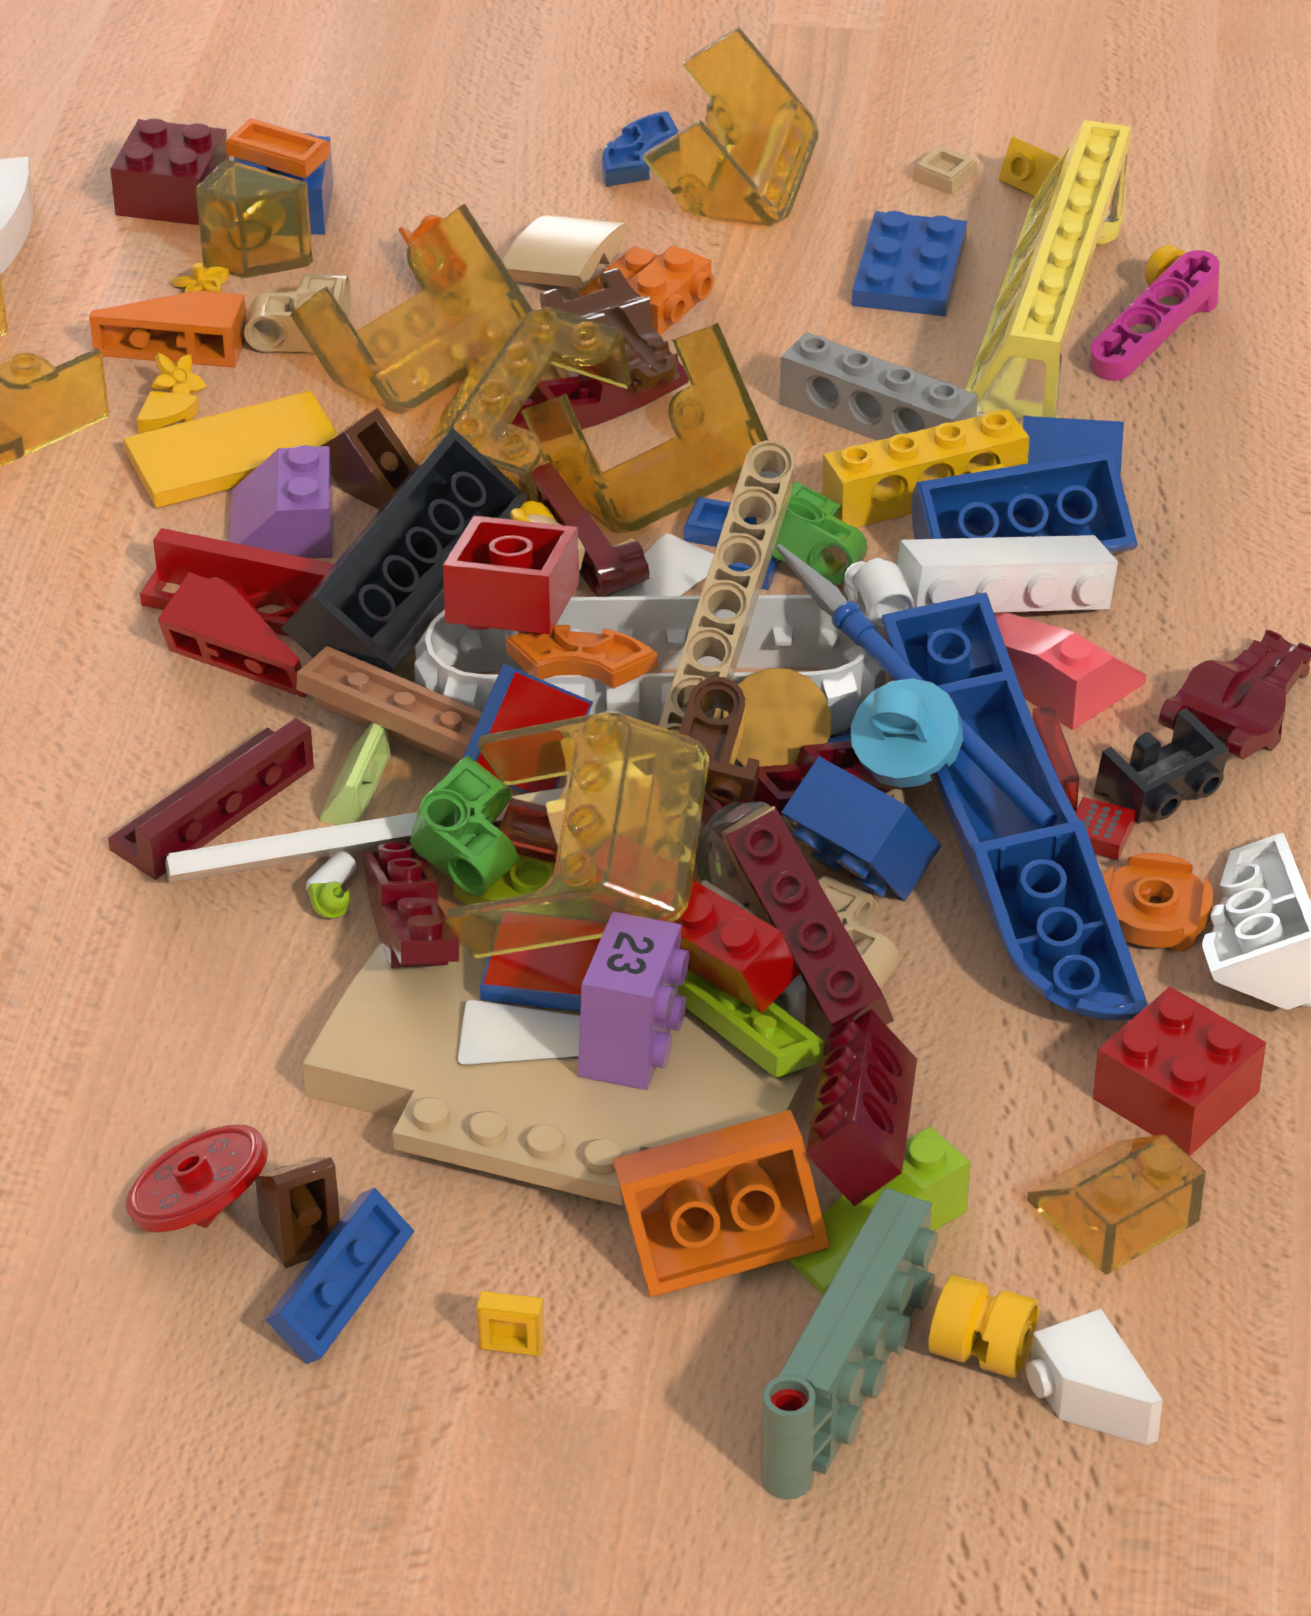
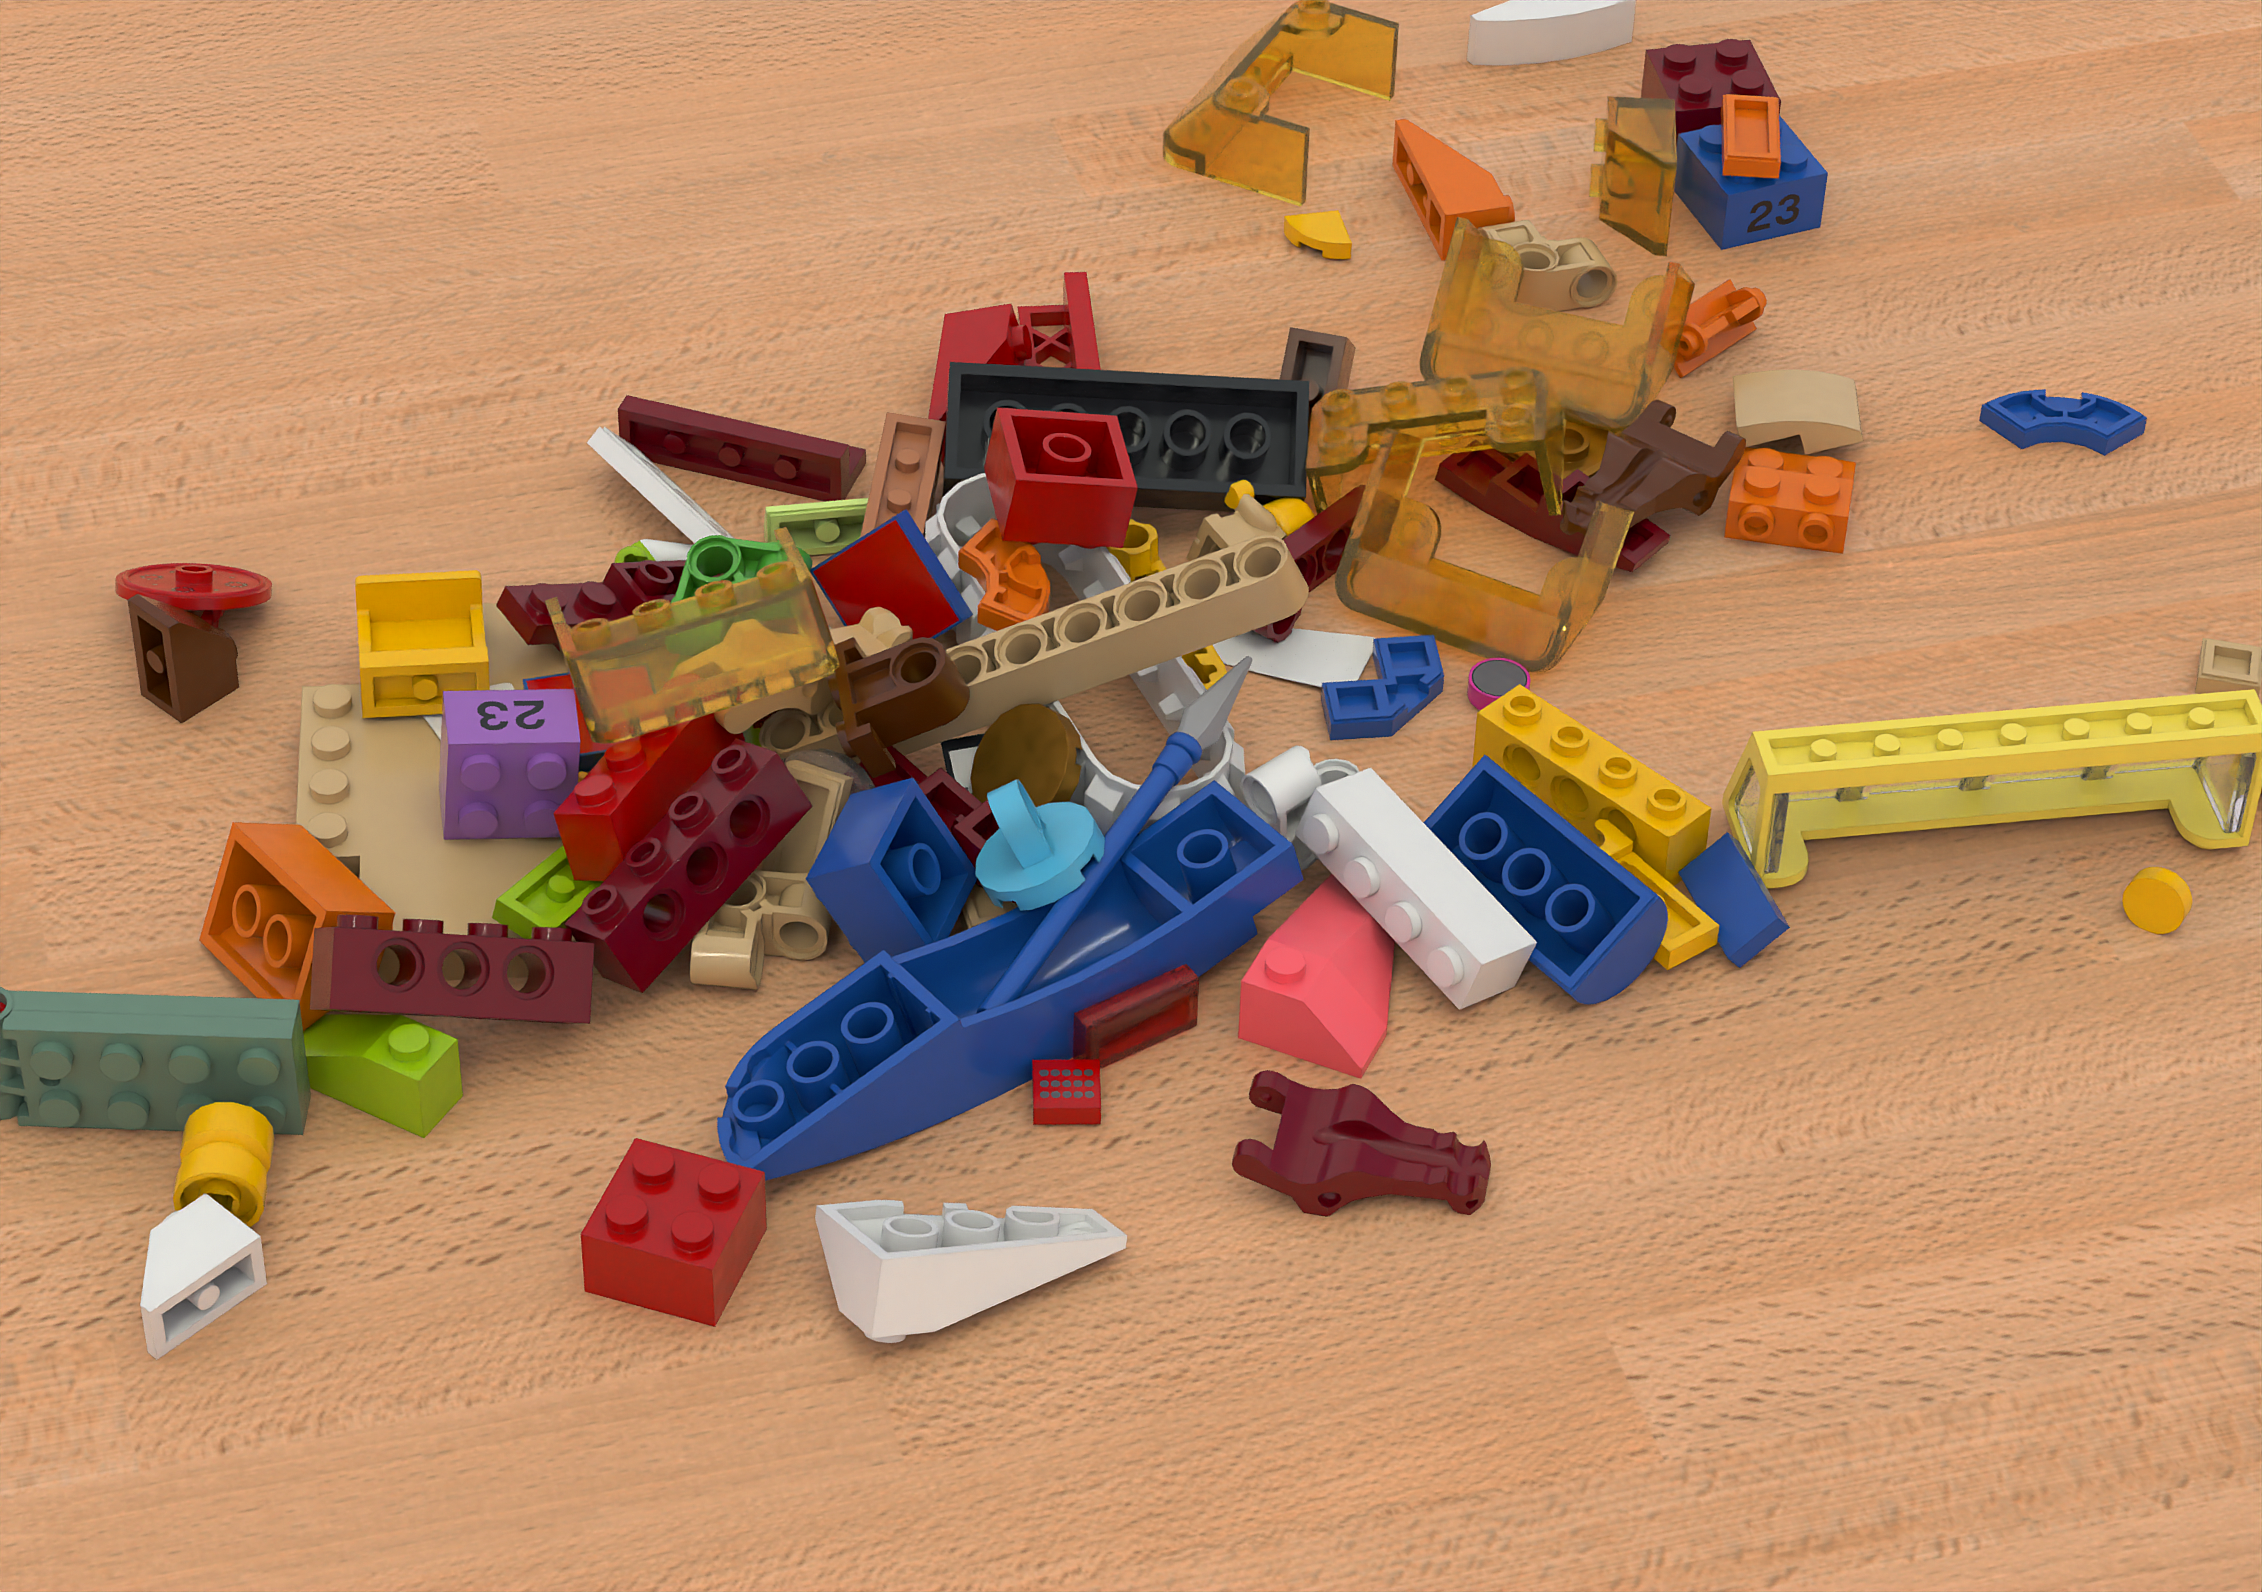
camera: 65 degrees right, 0 degrees up
yellow tile [123,390,337,508] -> none
yellow plant [151,352,207,395] -> none
yellow plant [172,262,229,293] -> none
medium lavender slope [230,445,333,558] -> none
blue plate [265,1187,415,1364] -> none
yellow tile [477,1291,545,1356] -> none
clear yellow windscreen [642,27,819,226] -> none
bright green piece [772,480,868,585] -> none
light grey brick [780,332,978,441] -> none
blue plate [852,211,967,316] -> none
clear yellow slope [1027,1135,1206,1275] -> none
dark pink beam [1091,250,1220,381] -> none
black window [1094,708,1229,824] -> none
orange plate [1103,853,1213,951] -> none
none -> yellow panel [355,570,490,718]

